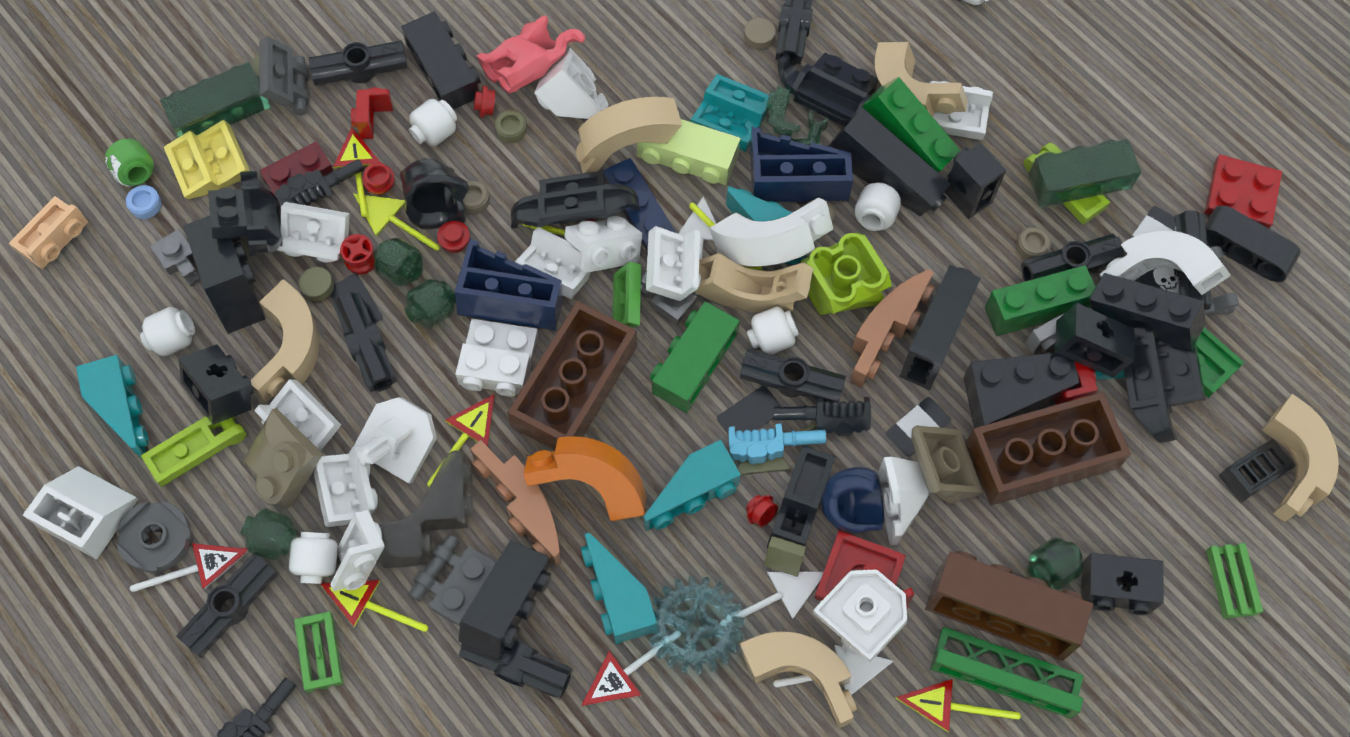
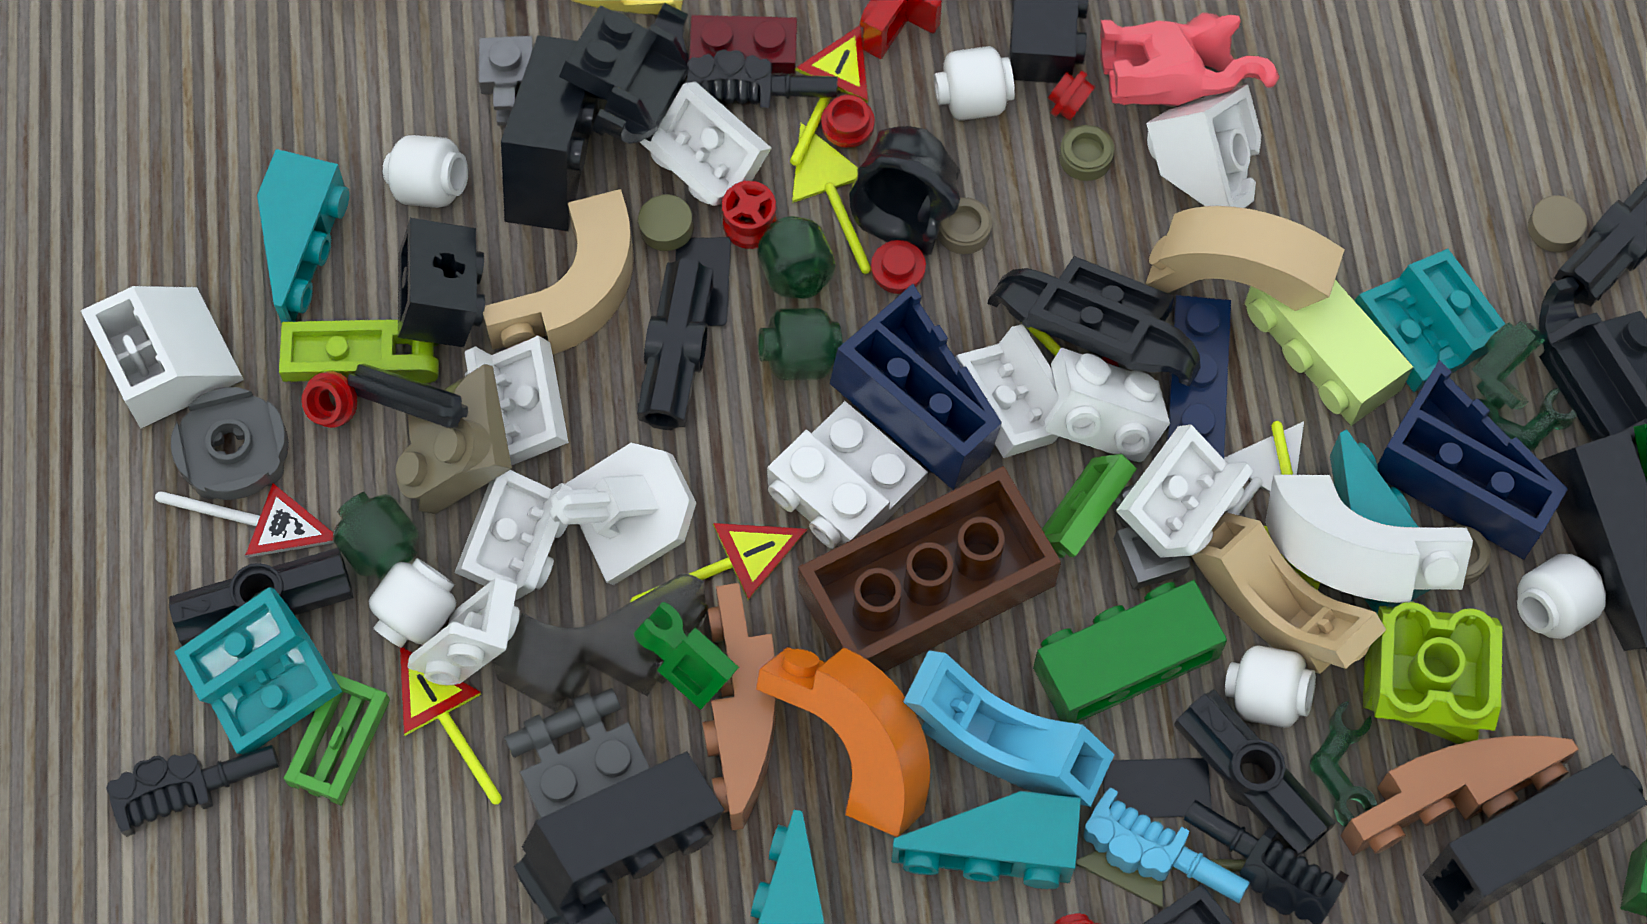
camera: 35 degrees right, 0 degrees up
none -> teal slope [174,587,342,755]
none -> red plate [302,371,357,428]
none -> black axle [347,364,468,429]
none -> green plate [633,602,739,710]
none -> medium azure arch [903,651,1115,807]
none -> clear green arm [1310,701,1377,827]

